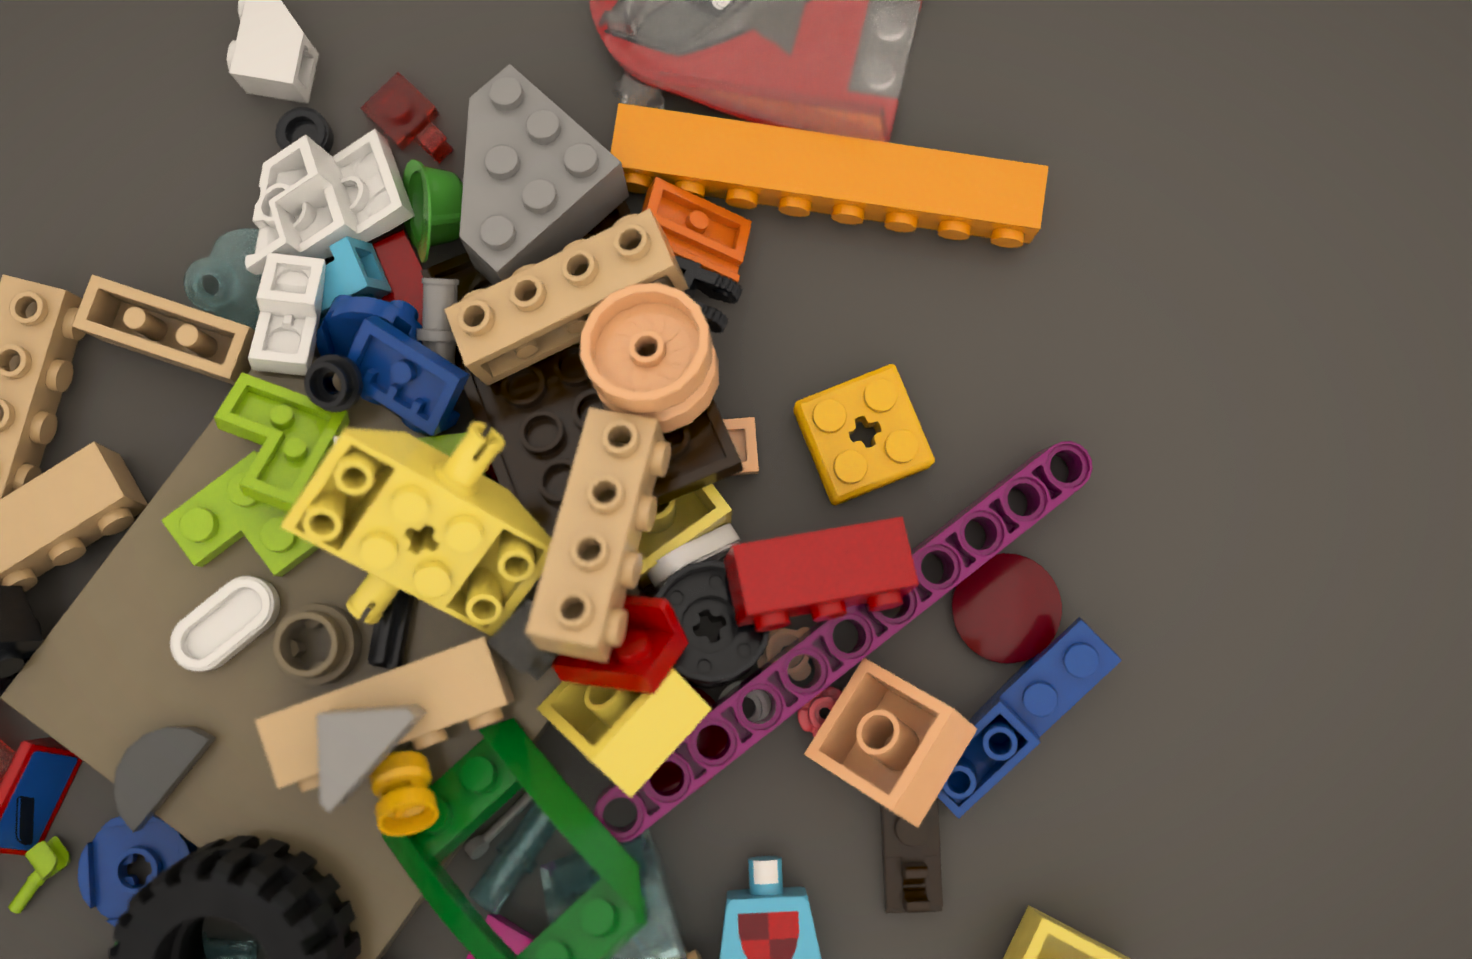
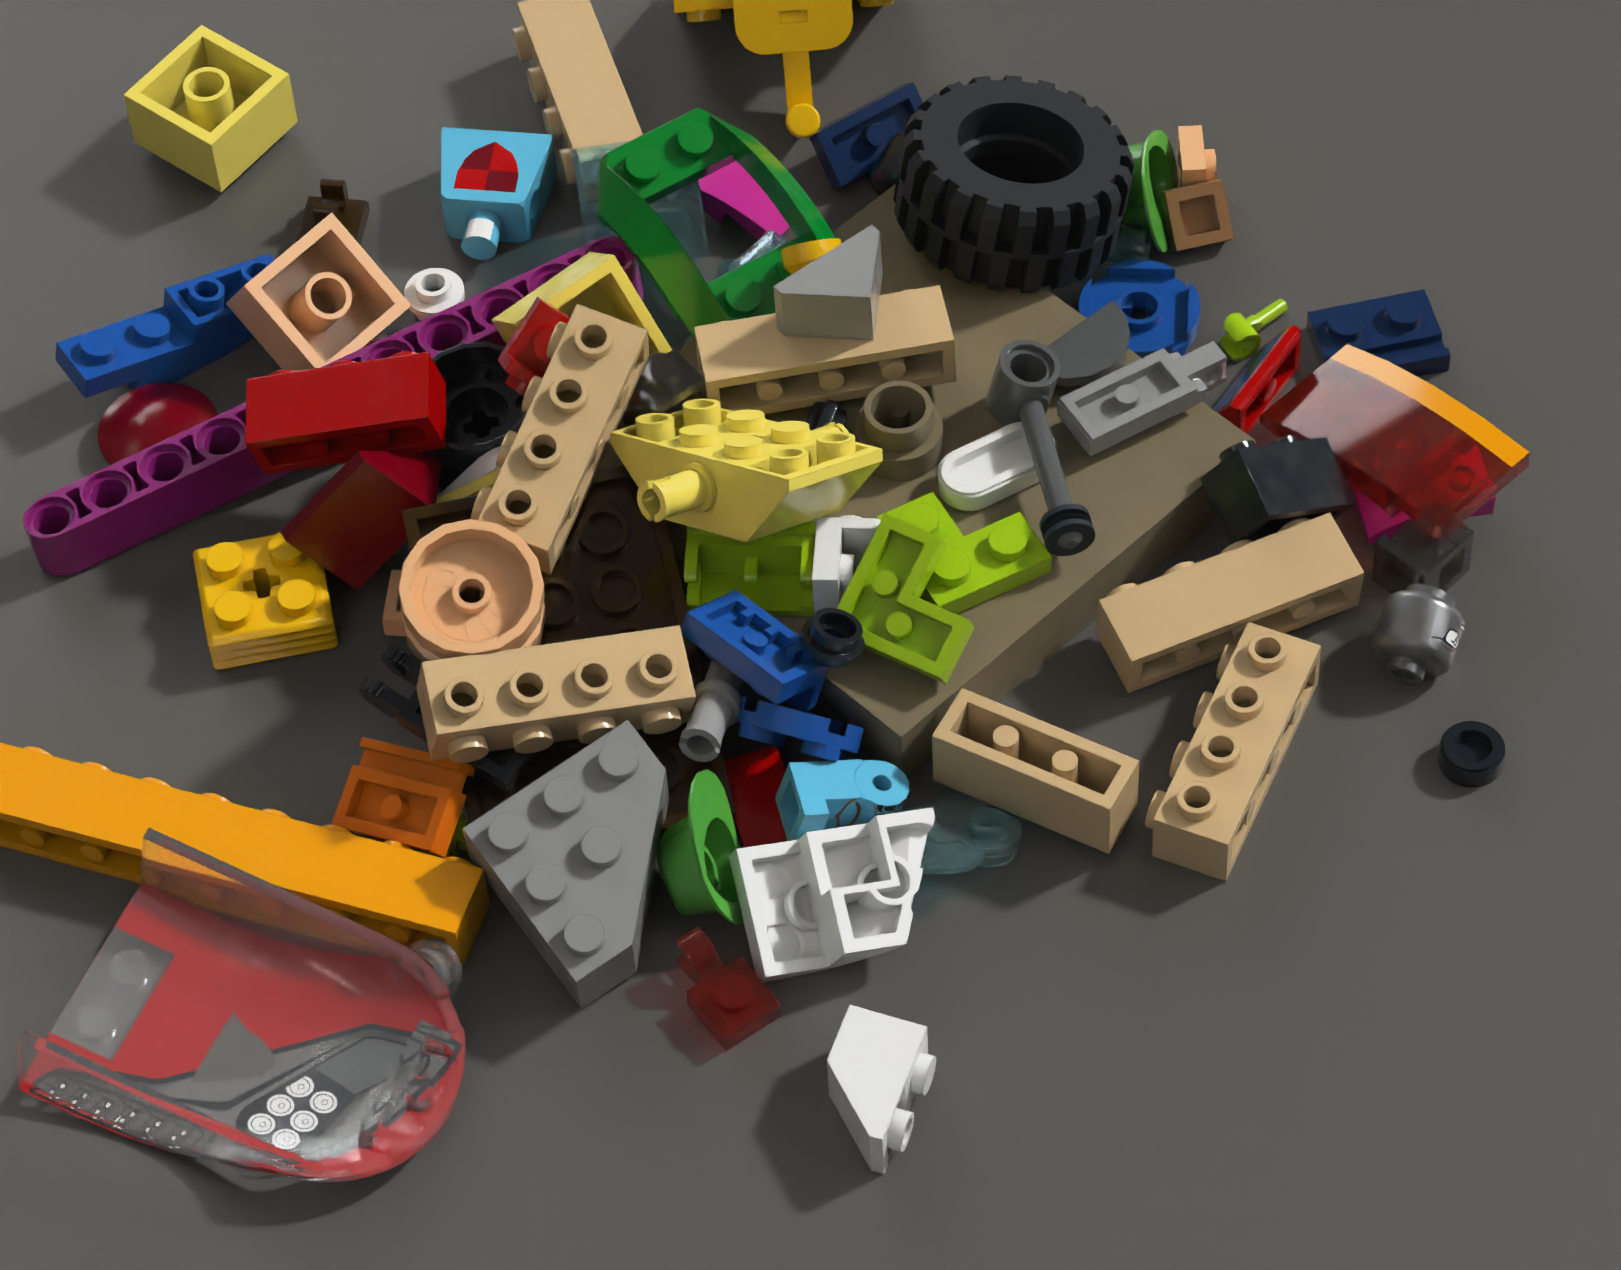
camera: 165 degrees left, 30 degrees down
white slope [248,253,326,376] -> none
black tile [275,107,334,153] -> none
none -> dark red slope [280,451,441,590]
none -> white plate [404,268,465,321]
none -> dark grey piece [986,340,1095,556]
none -> light grey hinge [1057,341,1227,456]

